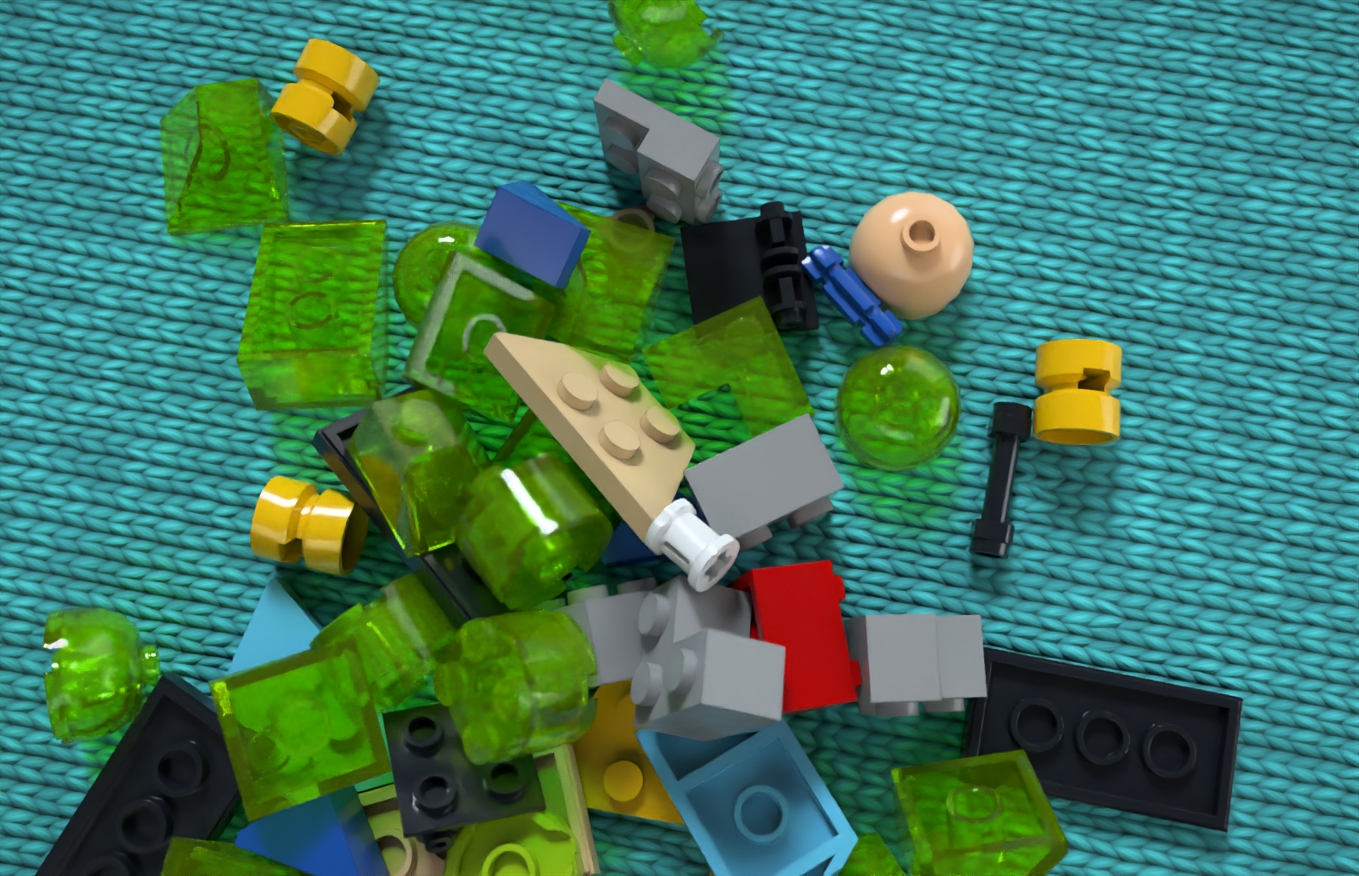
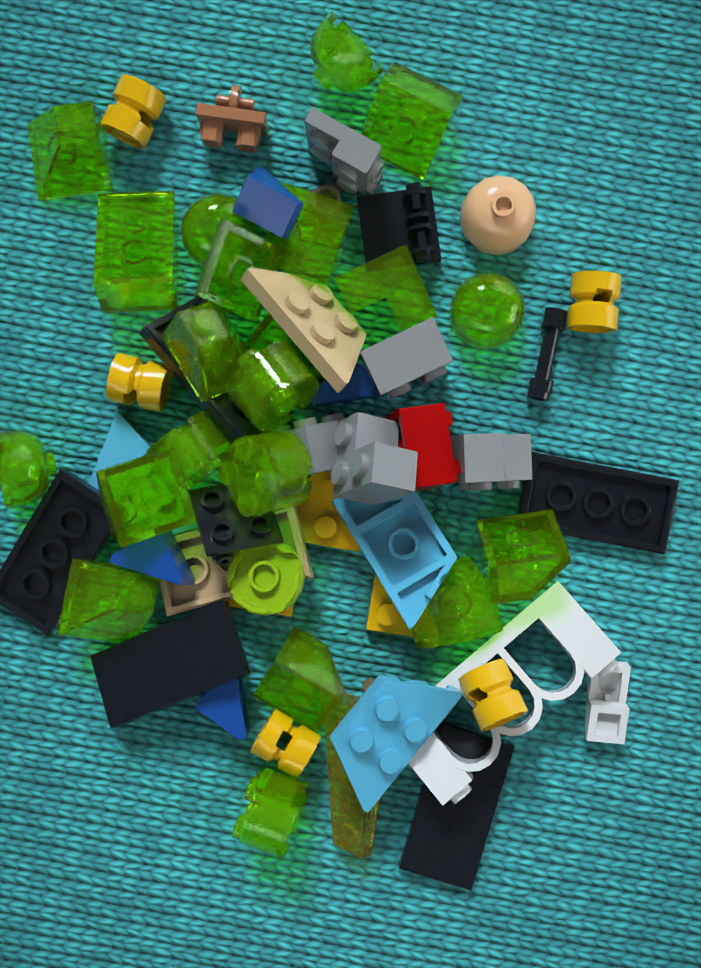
camera: 10 degrees left, 10 degrees up
white bush [644,498,740,592] -> none
blue axle [801,245,903,350] -> none
none -> nougat hips [196,85,269,153]
none -> clear neon green slope [361,62,463,180]

